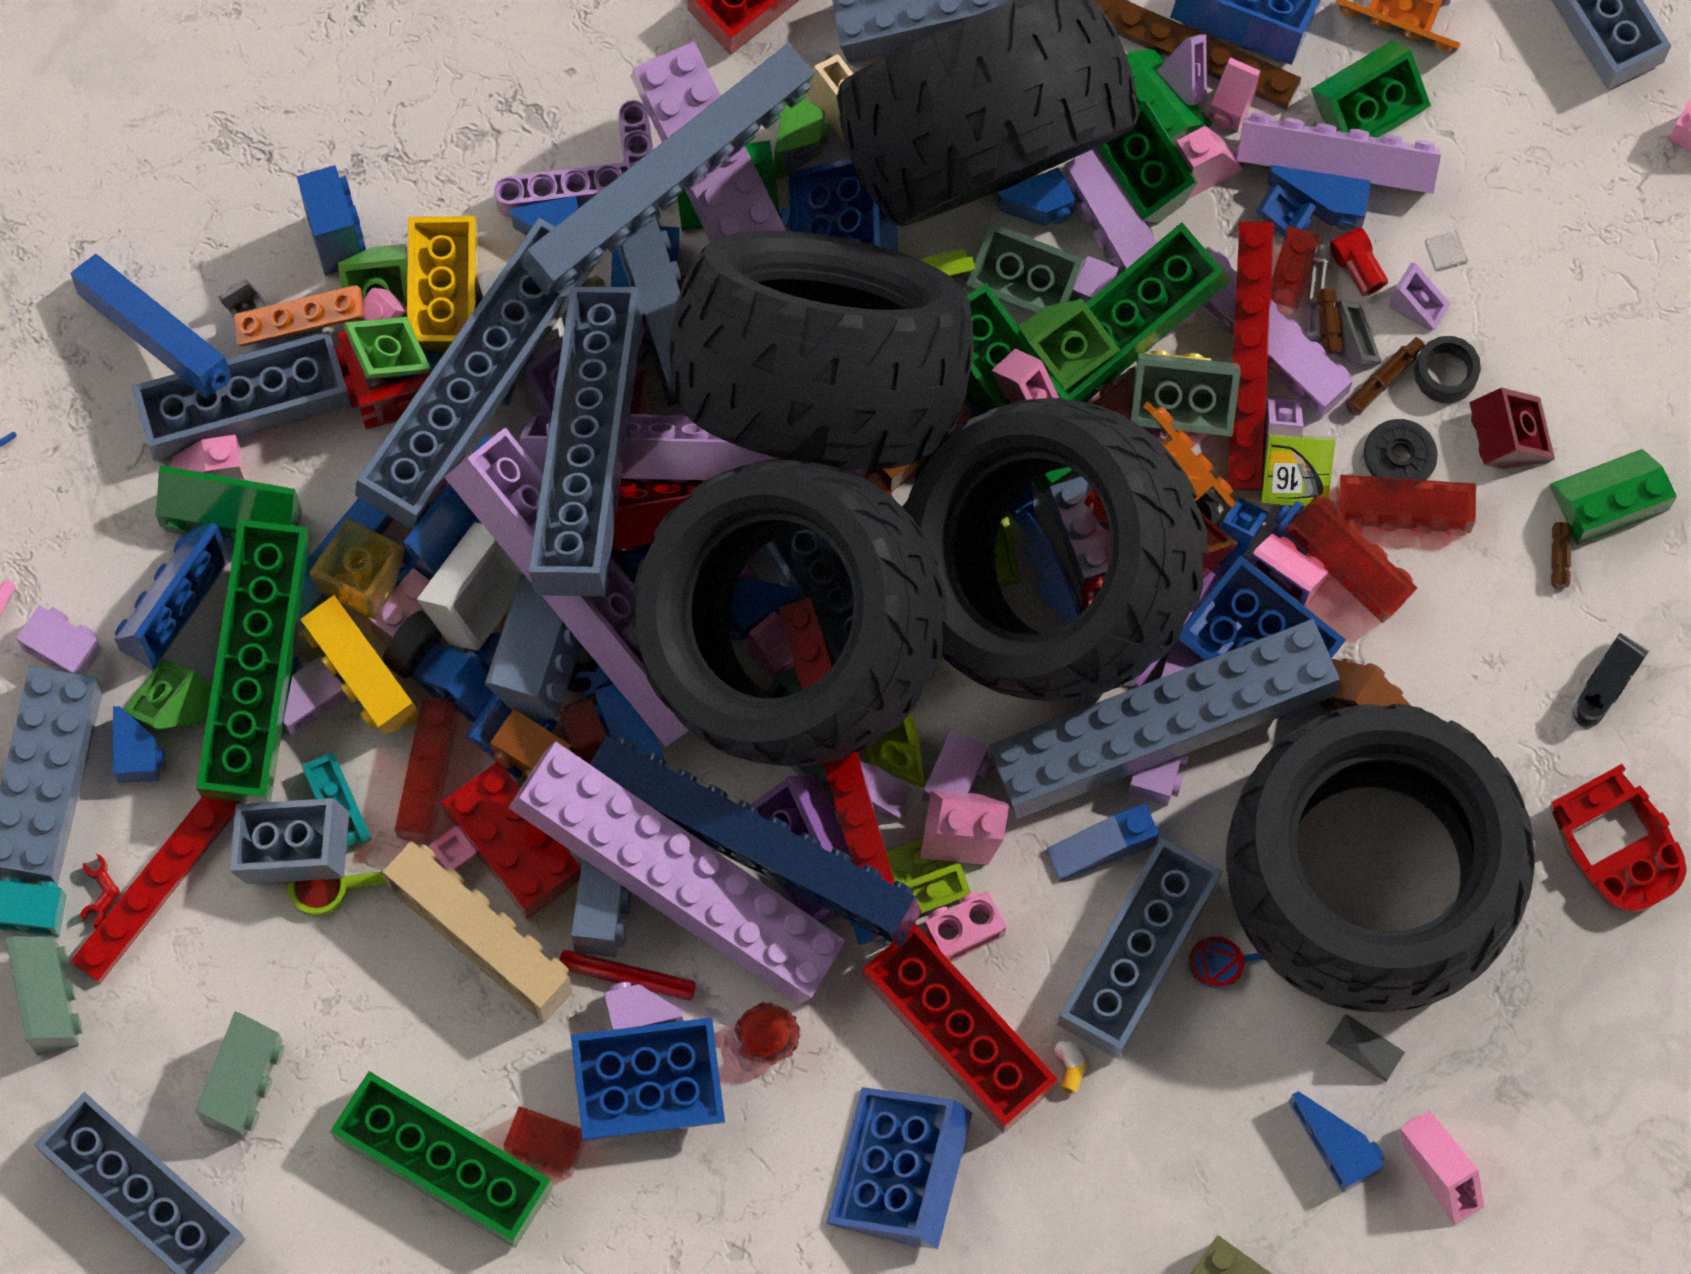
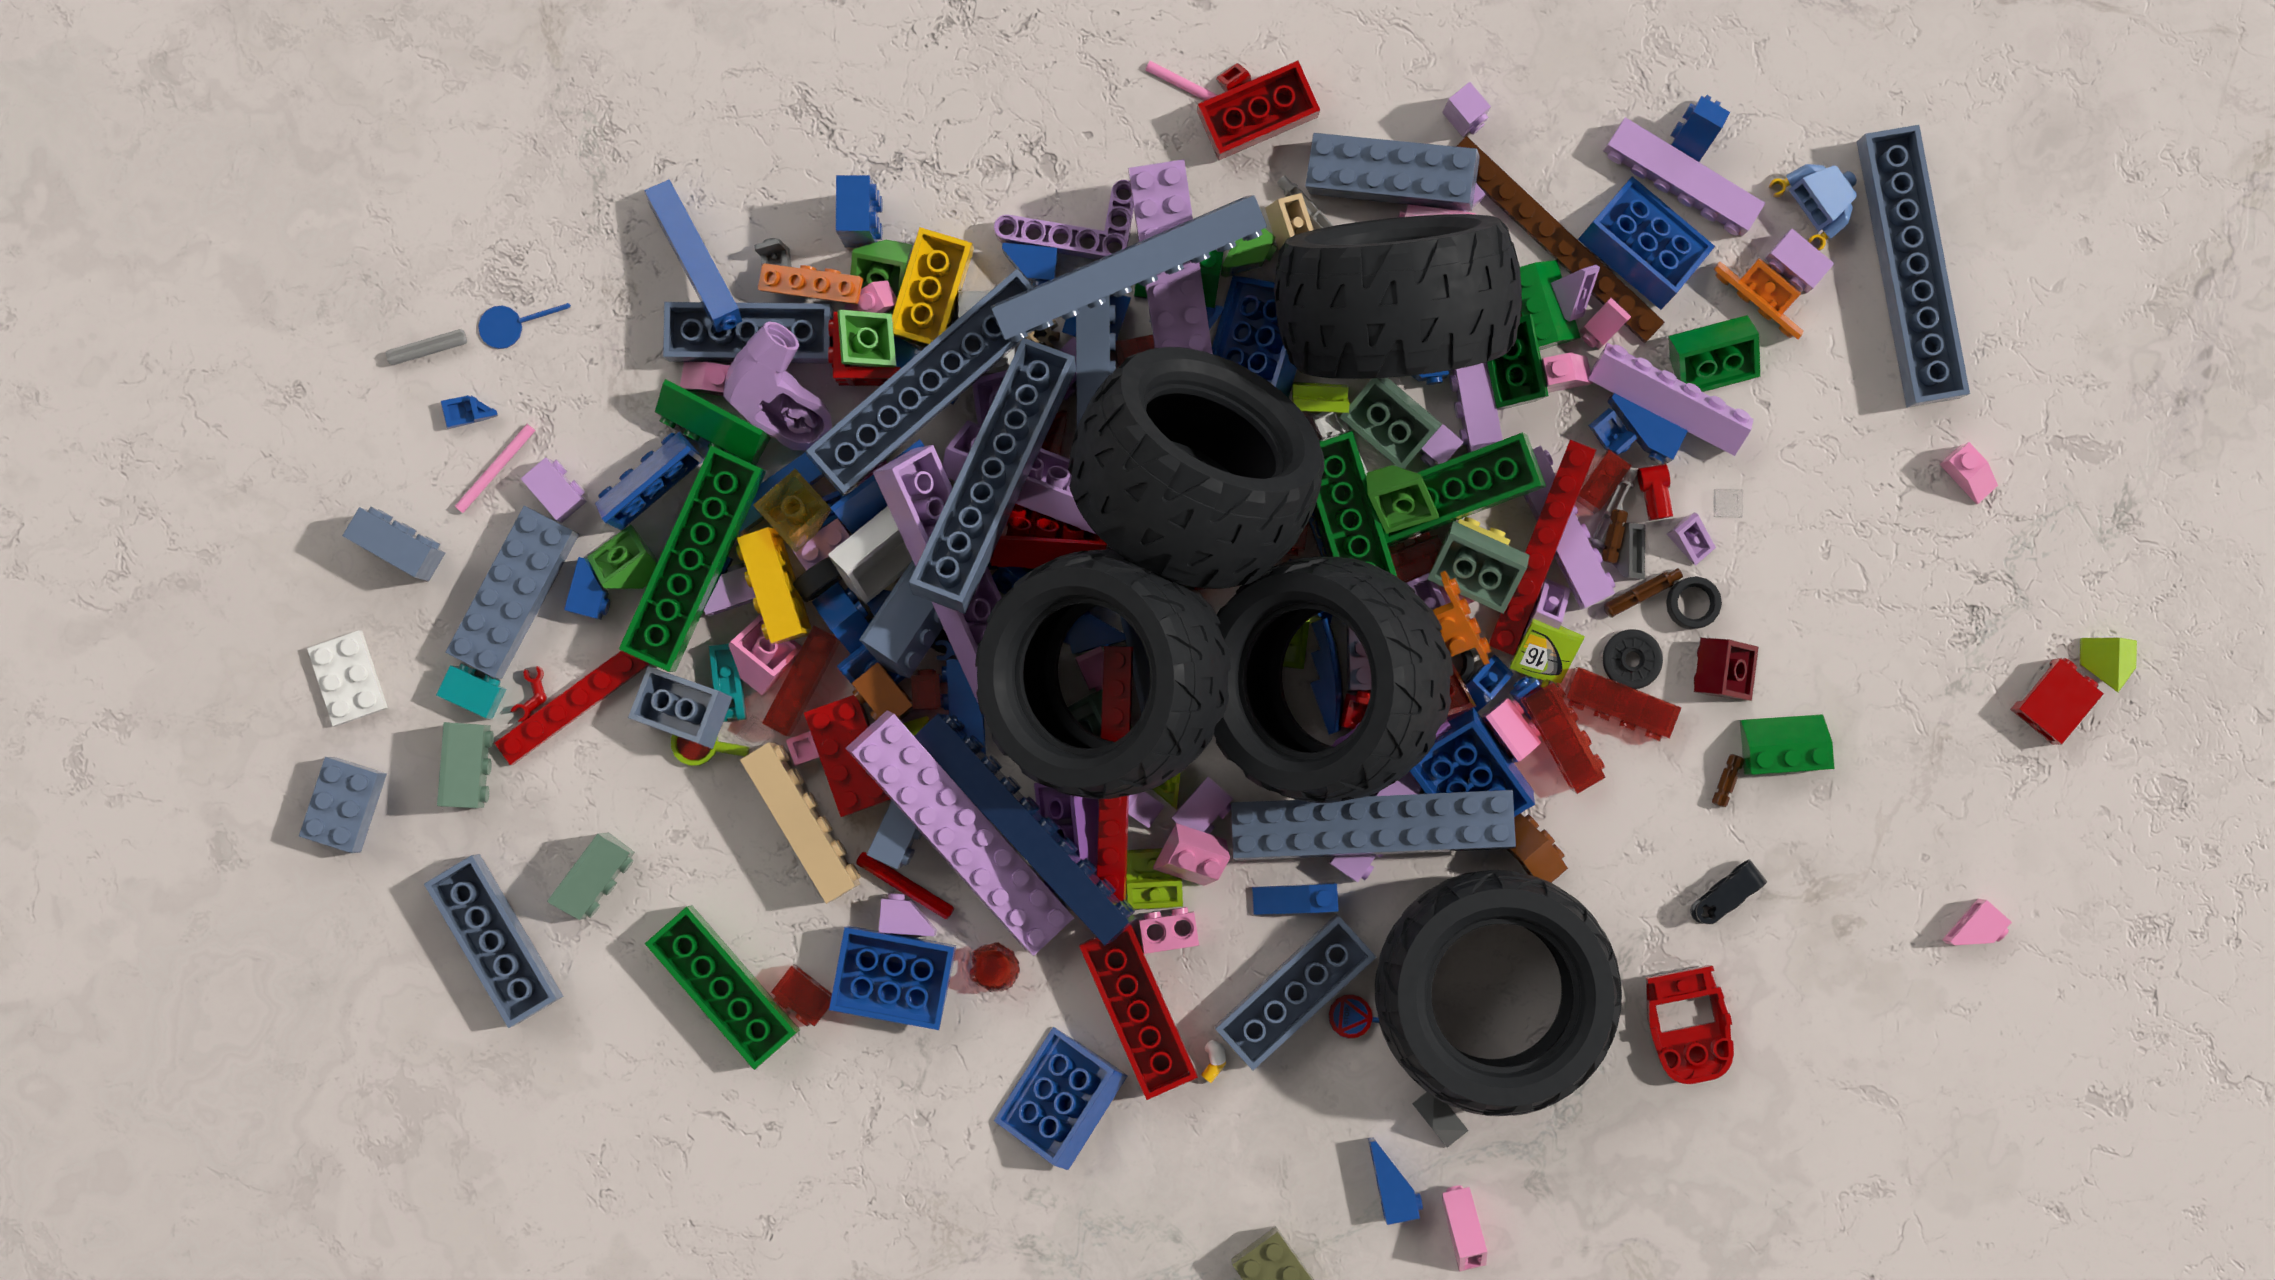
camera: 20 degrees right, 15 degrees up
bright pink slope [992,349,1059,403] -> none
none -> lavender piece [723,322,832,451]
none -> bright pink slope [729,614,803,695]

